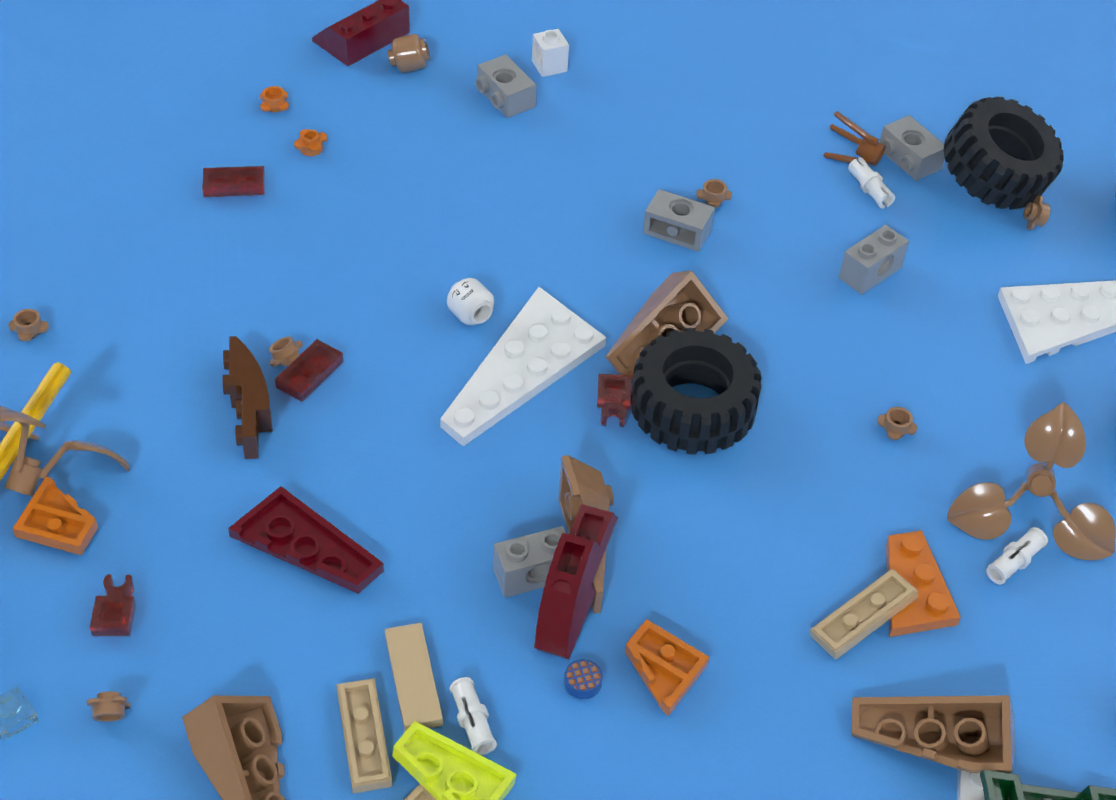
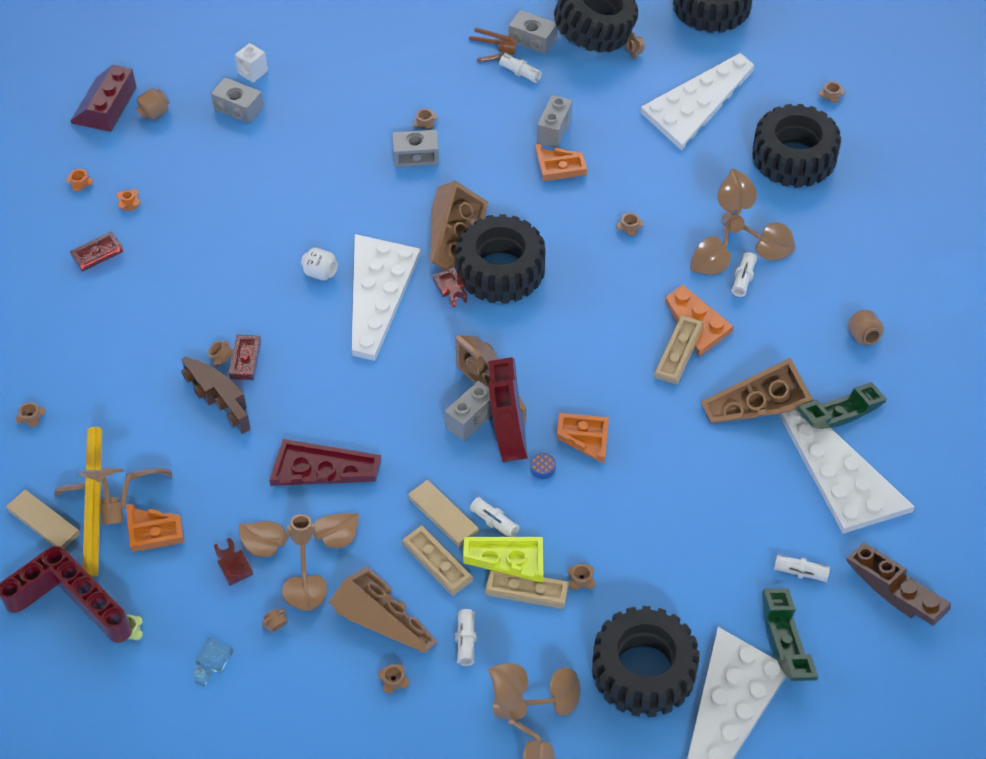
camera: 25 degrees left, 5 degrees up
none -> medium nougat plant [239,513,359,611]
none -> orange wing [535,144,587,181]

